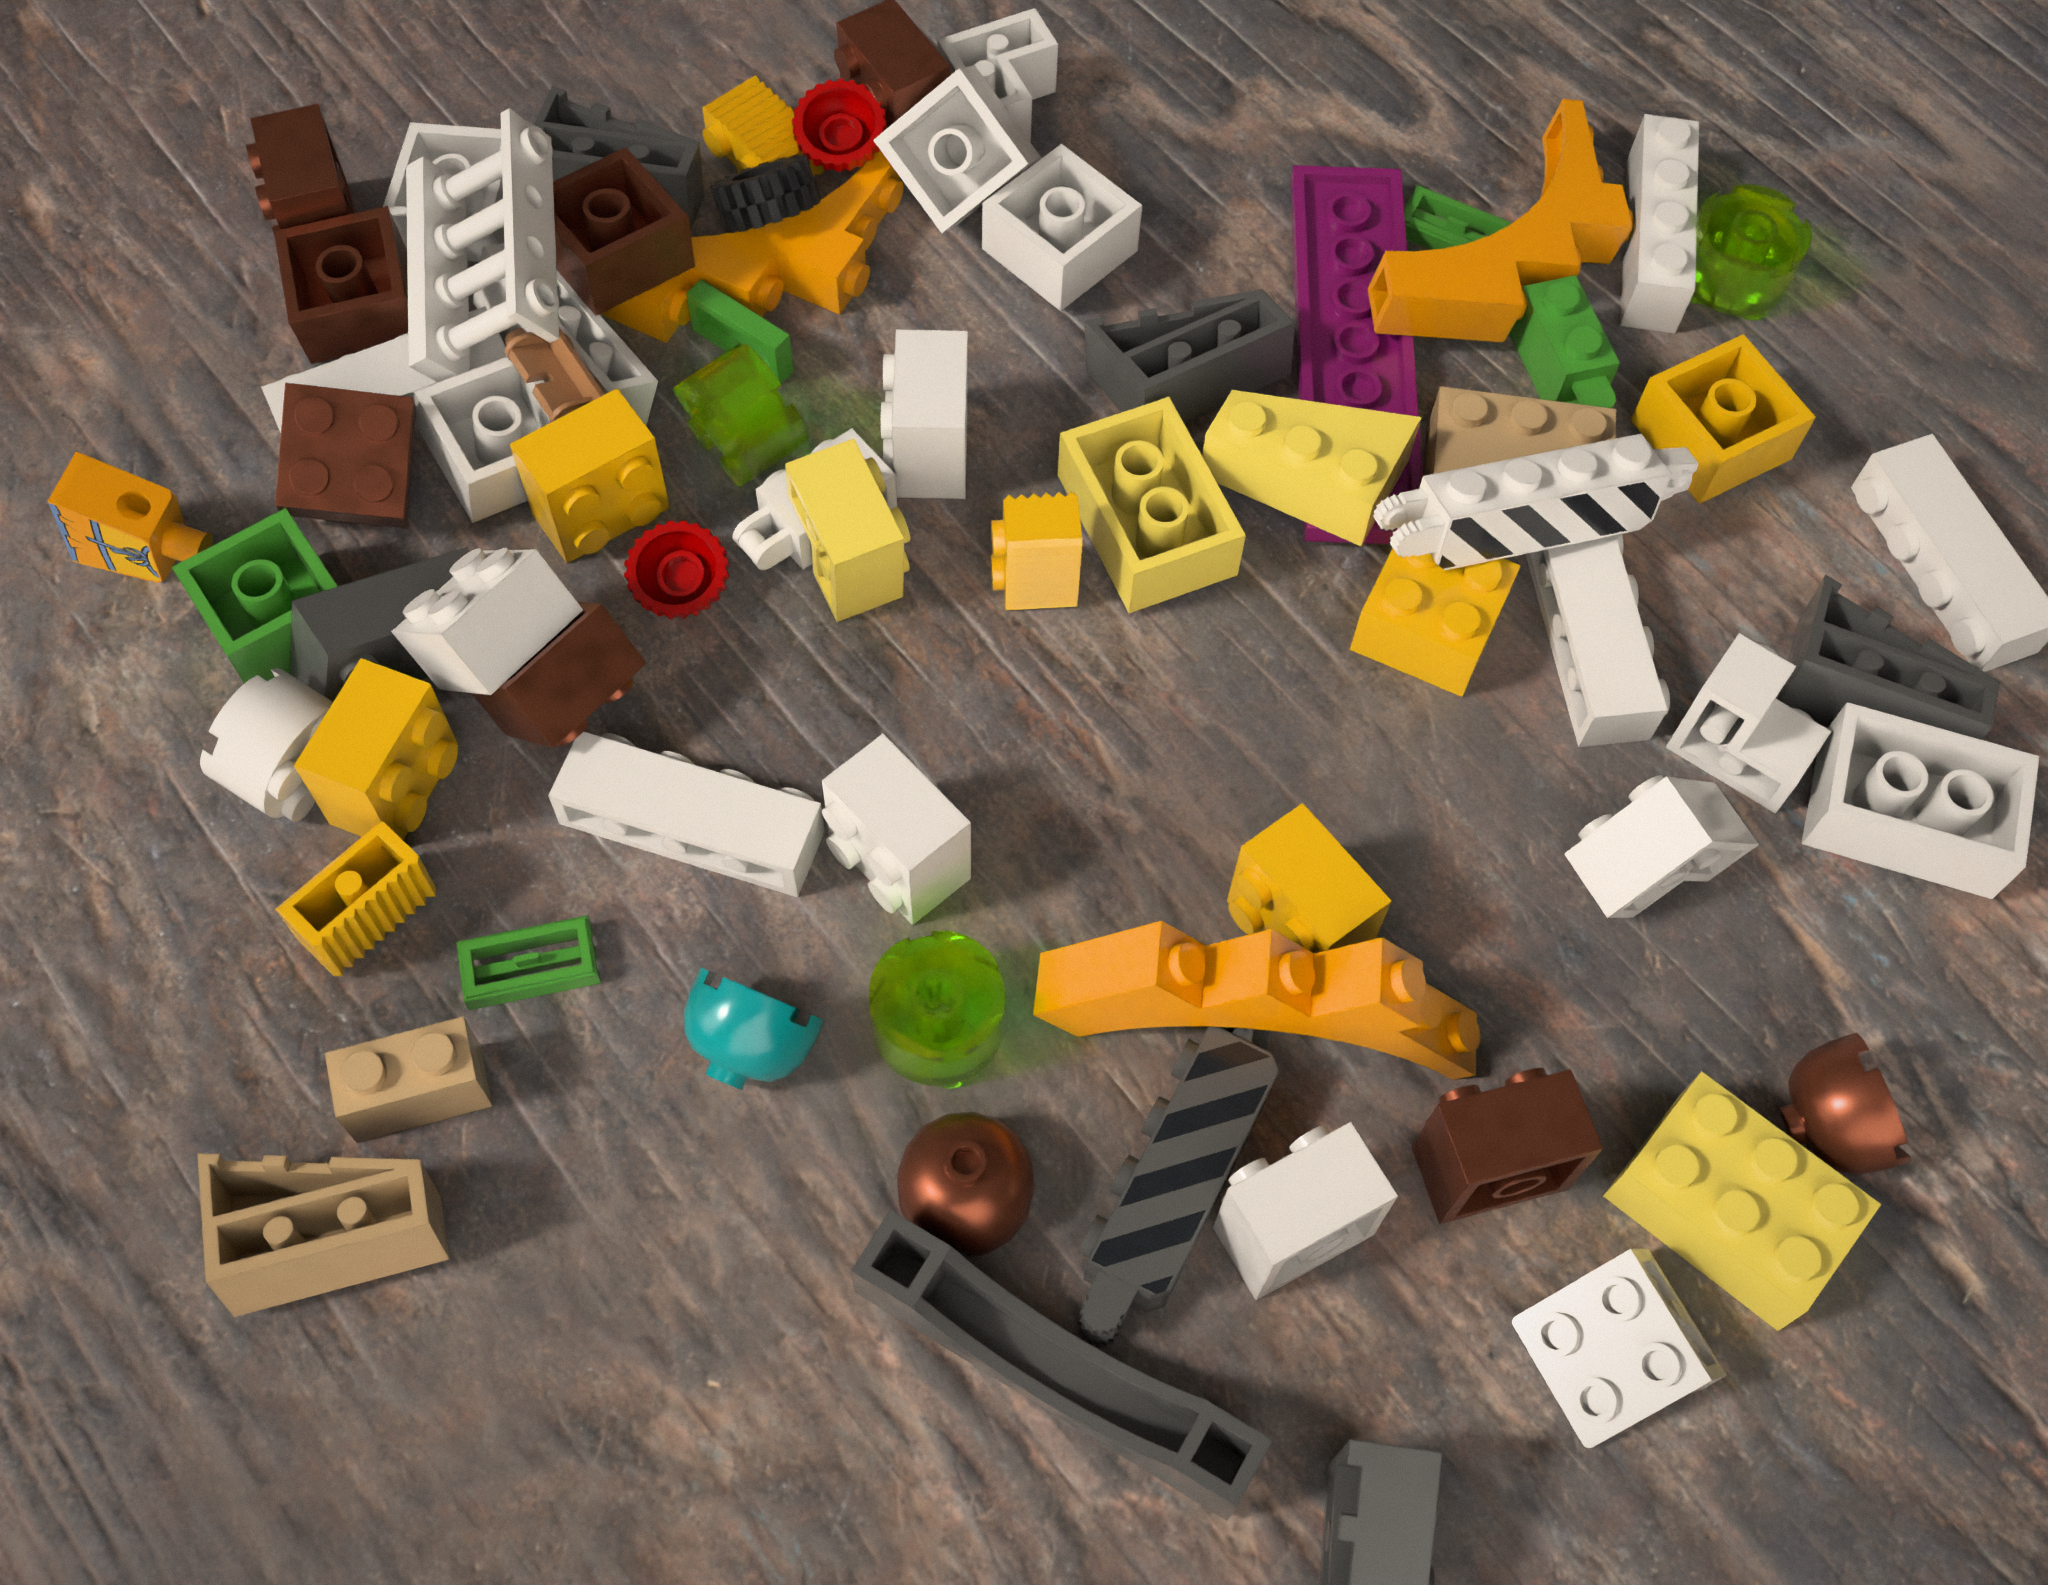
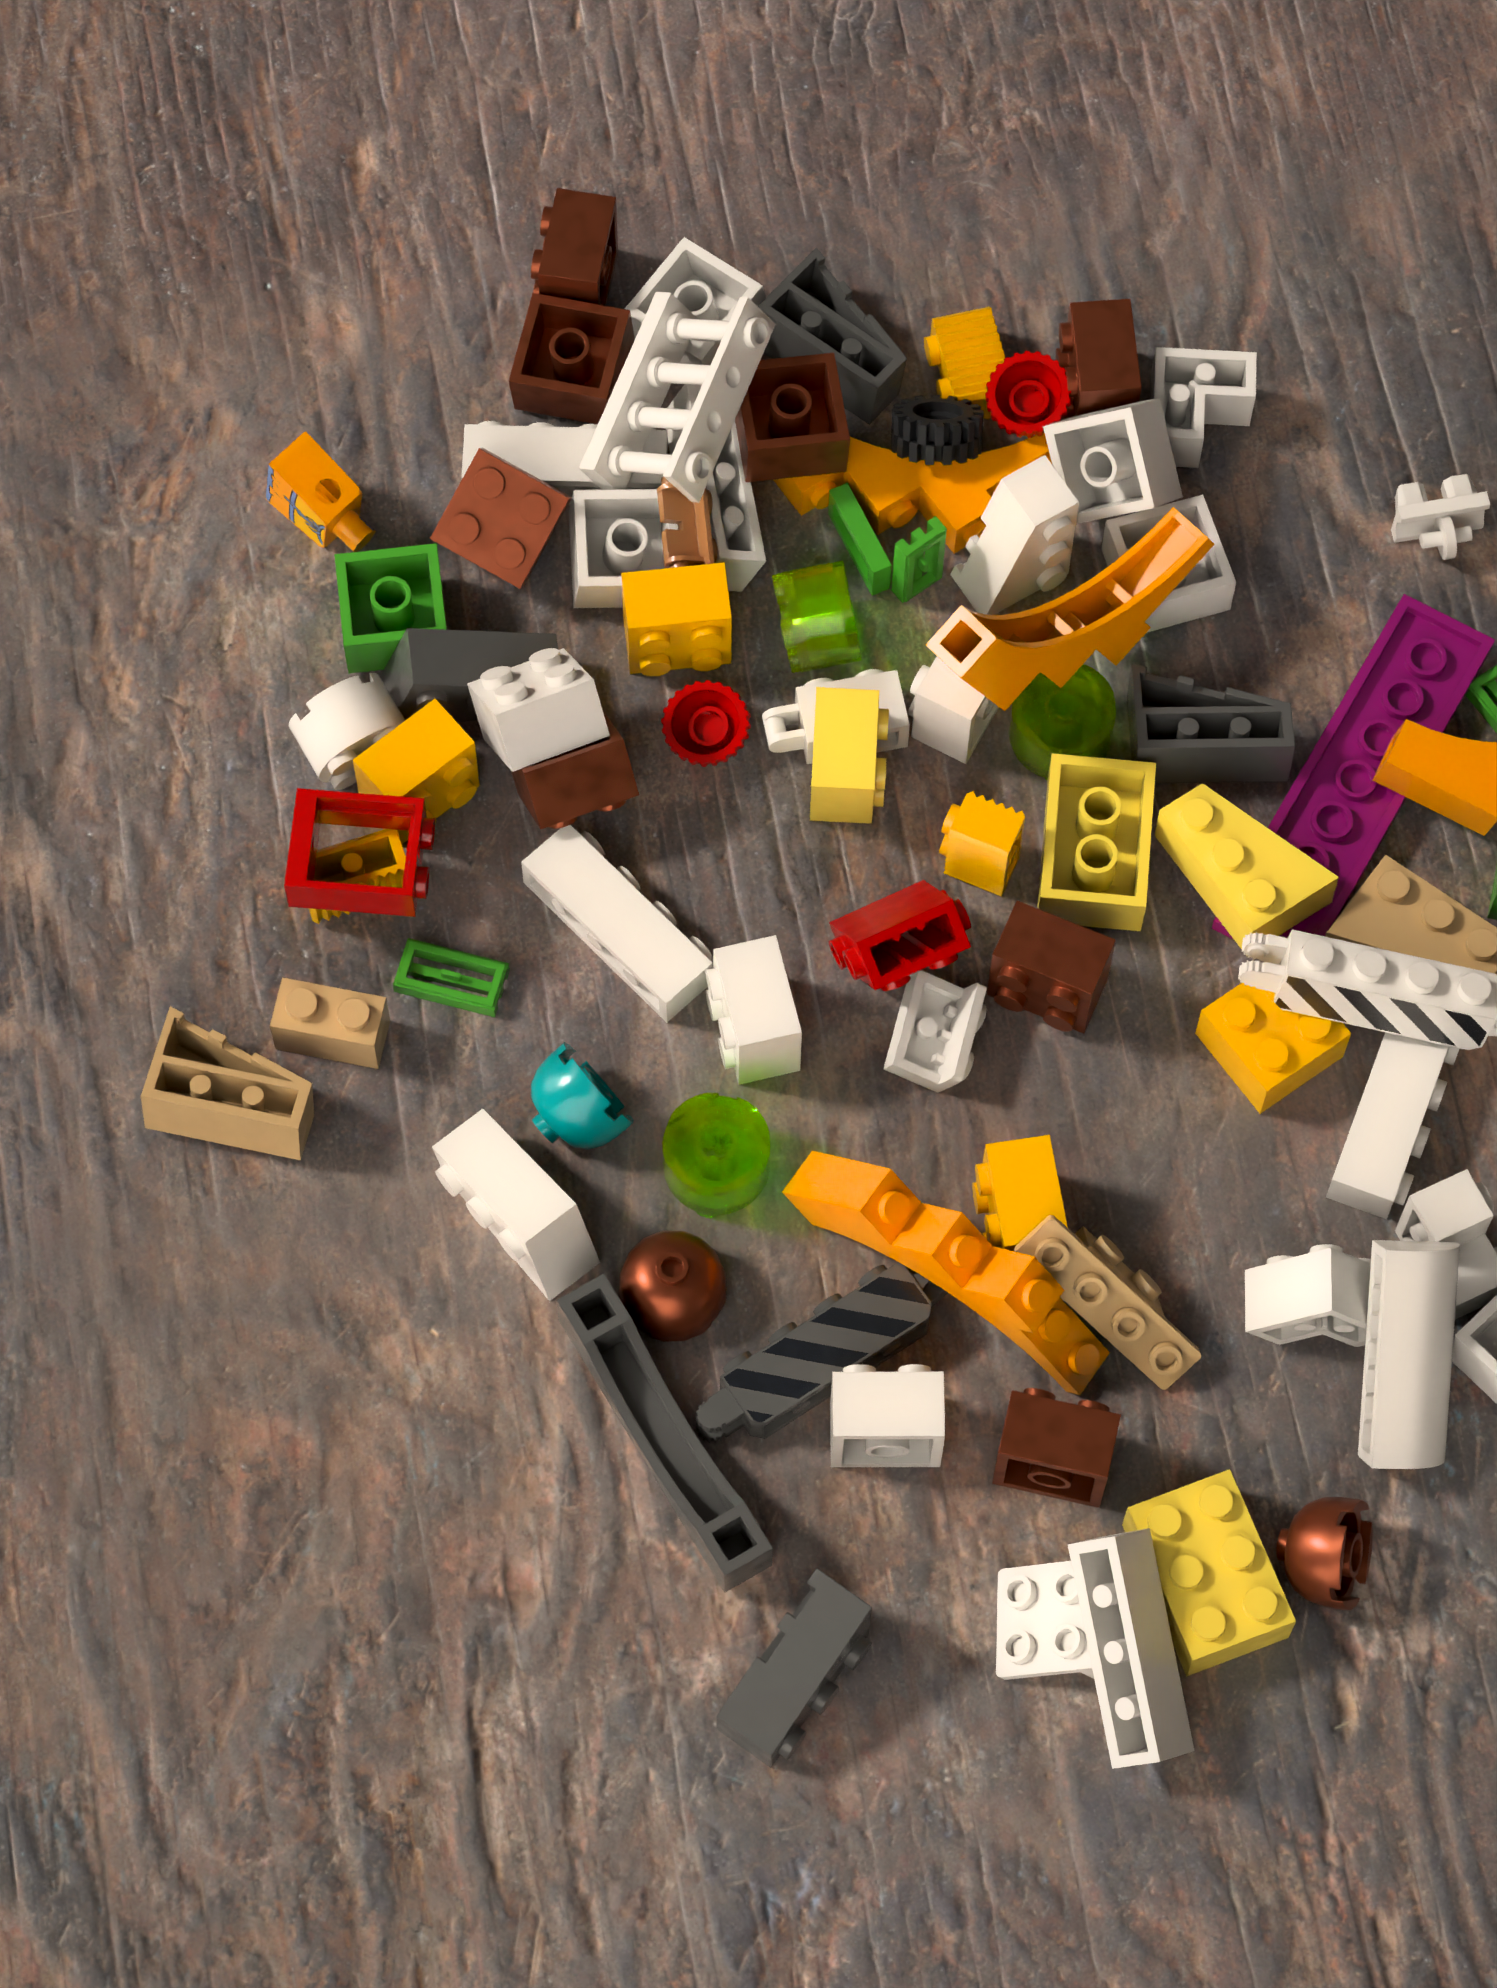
camera: 30 degrees right, 5 degrees up
none -> red window [284,788,435,917]
none -> white wedge [432,1109,600,1301]
none -> red brick [829,880,971,991]
none -> white bracket [883,970,987,1093]
none -> bright green tile [891,516,947,603]
none -> light orange arch [926,507,1214,711]
none -> white wedge [950,455,1079,615]
none -> copper brick [987,900,1116,1034]
none -> clear neon green brick [1008,664,1116,781]
none -> tan bracket [1014,1215,1201,1390]
none -> white brick [1068,1528,1194,1769]
none -> white brick [1358,1240,1460,1469]
none -> white hips [1391,474,1490,560]

